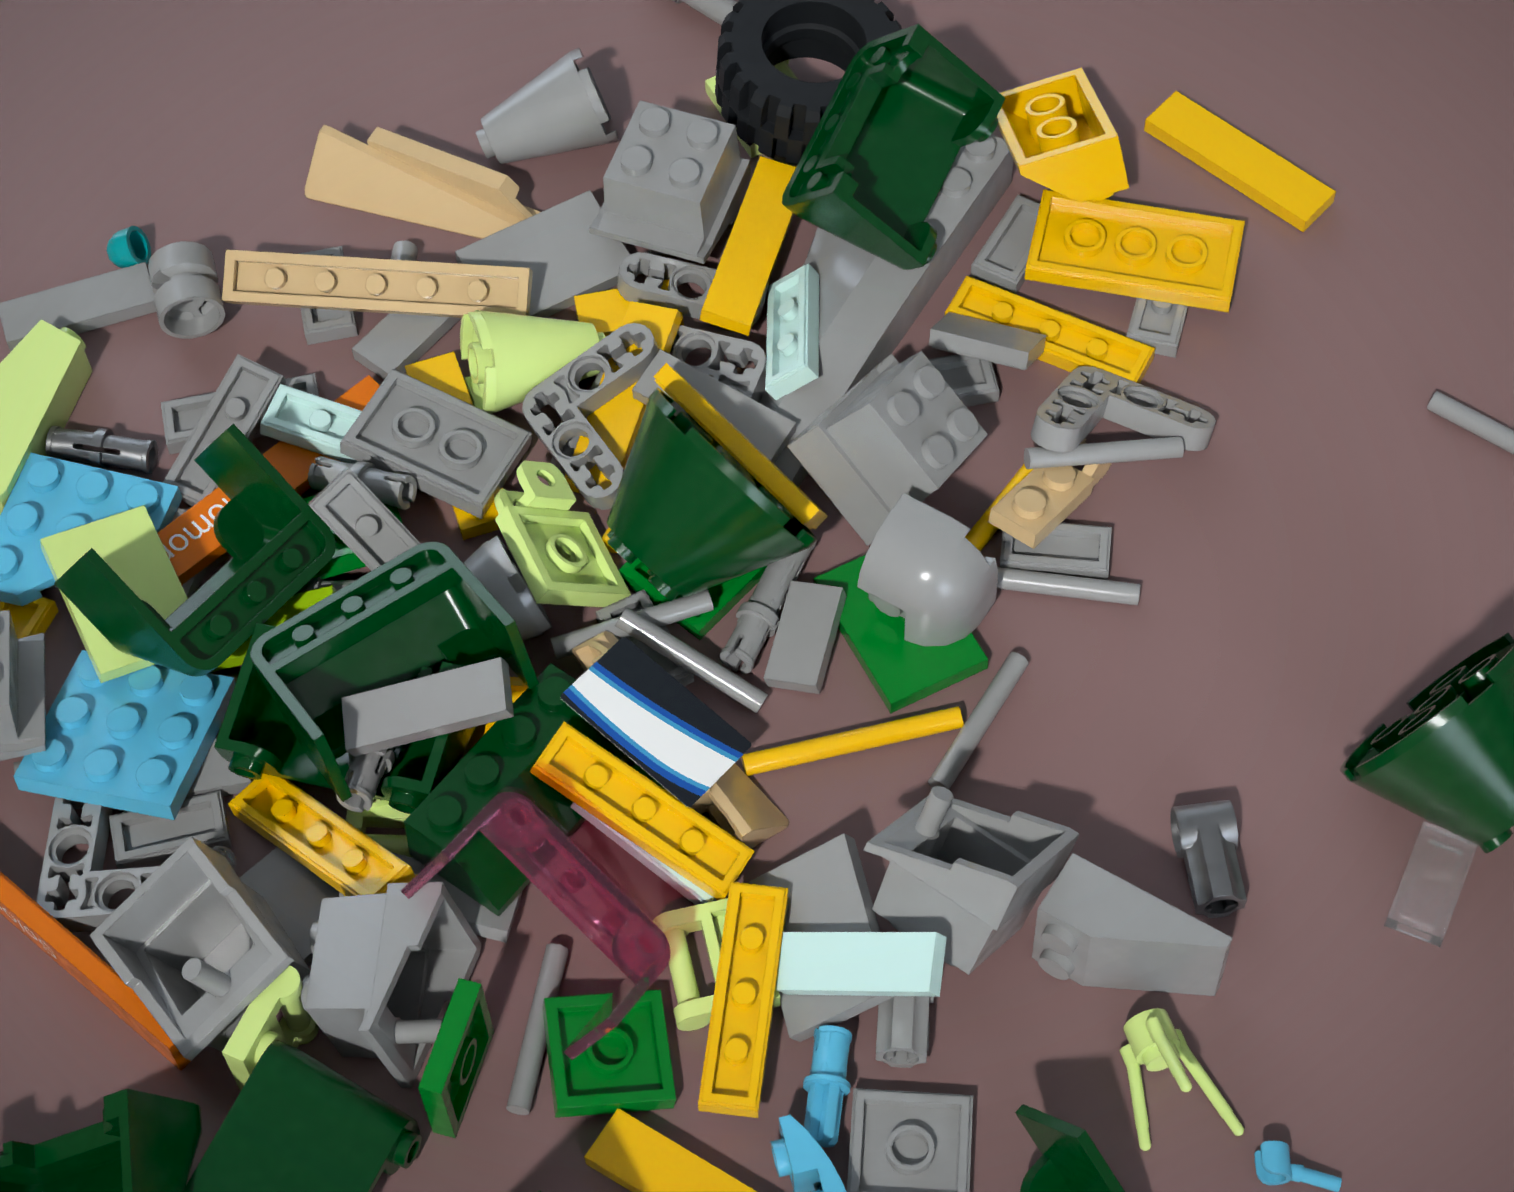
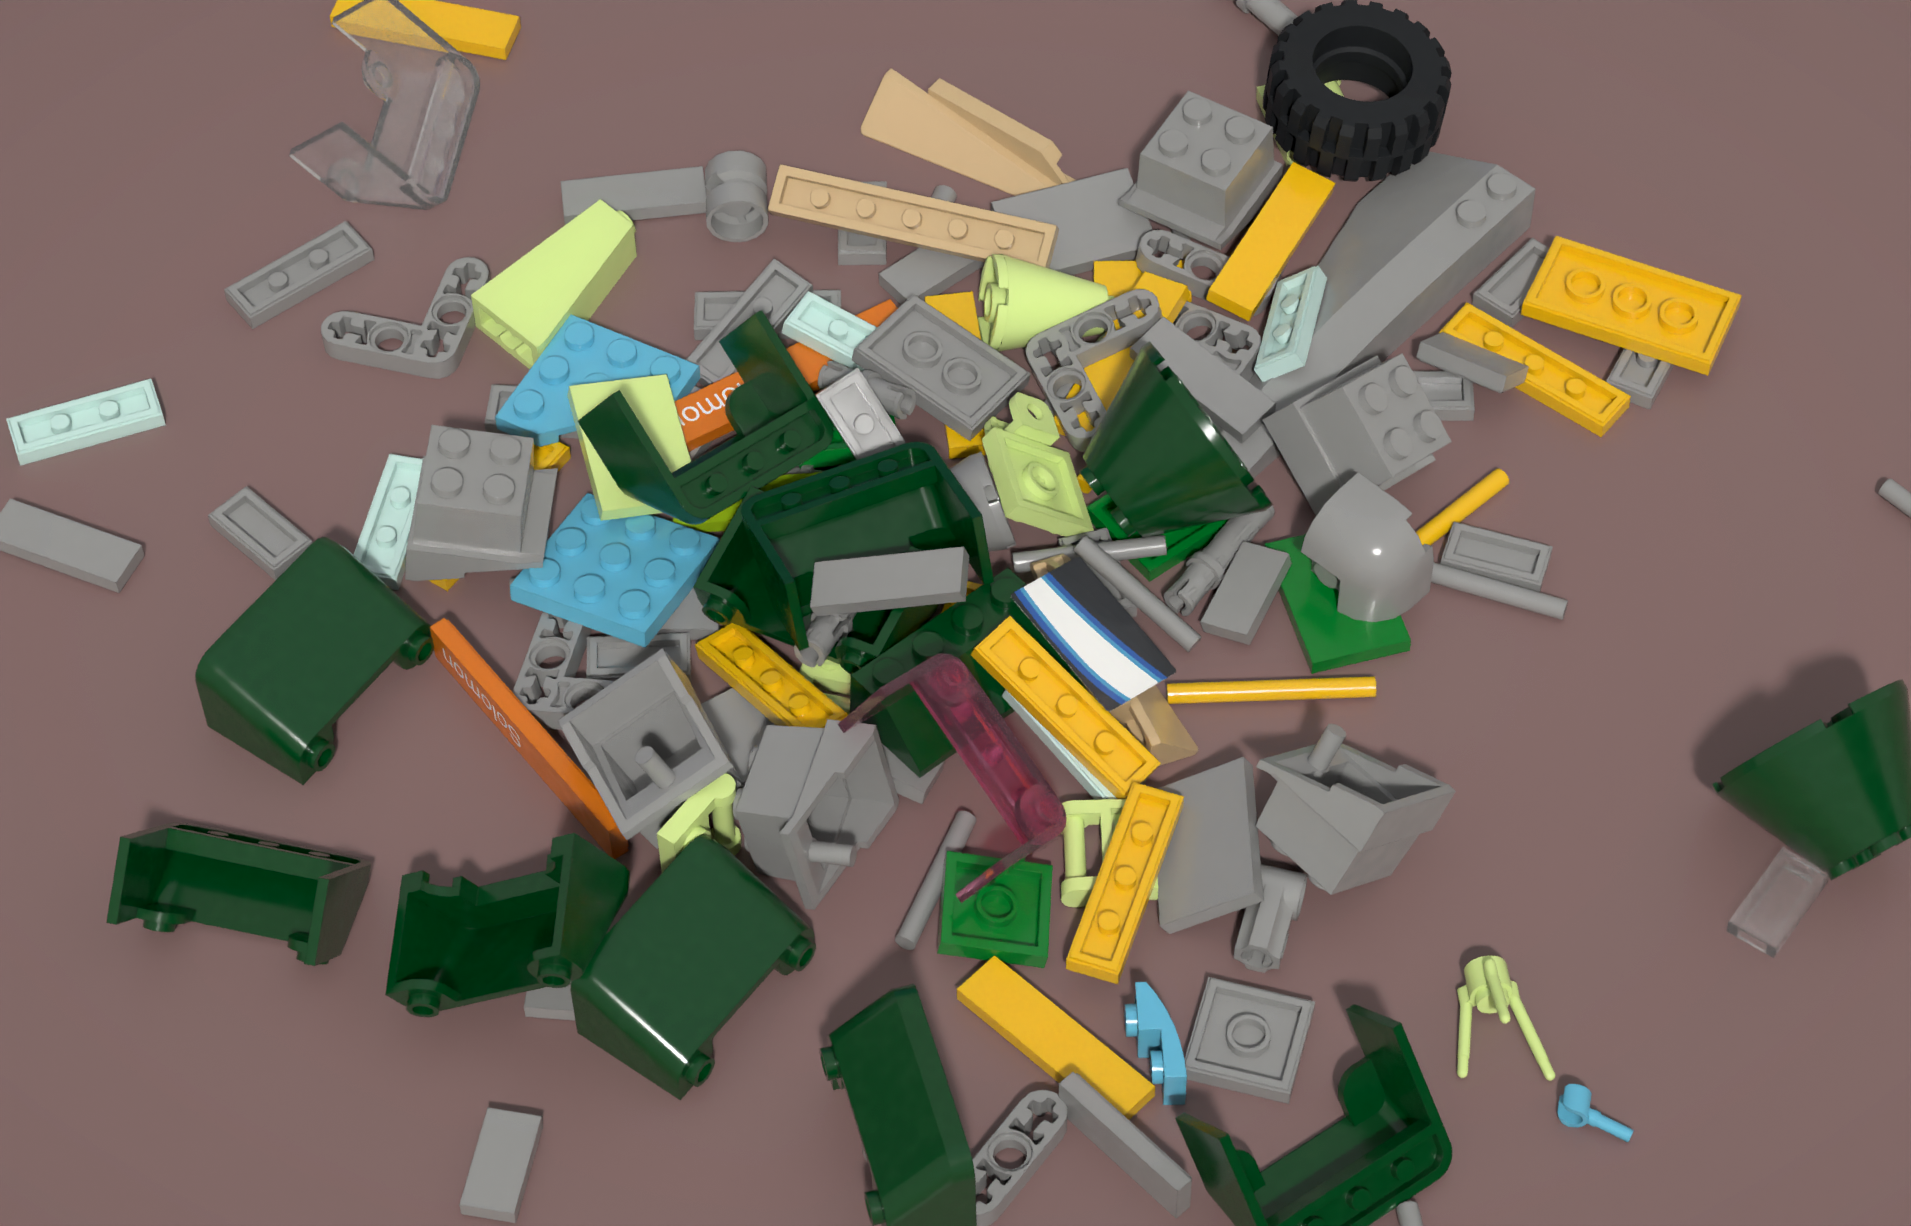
camera: 10 degrees right, 5 degrees down
flat silver pin [46,426,158,473] -> none
teal hinge [106,226,151,268] -> none
green tile [418,978,494,1139] -> none
light grey cone [476,48,619,164] -> none
yellow tile [653,363,828,530] -> none
light aqua tile [775,932,947,997] -> none
dark green windscreen [782,24,1006,270] -> none
medium azure axle [803,1025,852,1147] -> none
light grey bar [928,652,1029,790] -> none
tan hinge [988,439,1112,549] -> none
yellow slope [997,67,1129,203] -> none
light grey bar [1024,437,1184,469] -> none
light grey beam [1030,366,1216,453] -> none
light grey slope [1032,853,1232,996] -> none
yellow tile [1144,91,1336,232] -> none
flat silver piece [1170,800,1247,918] -> none

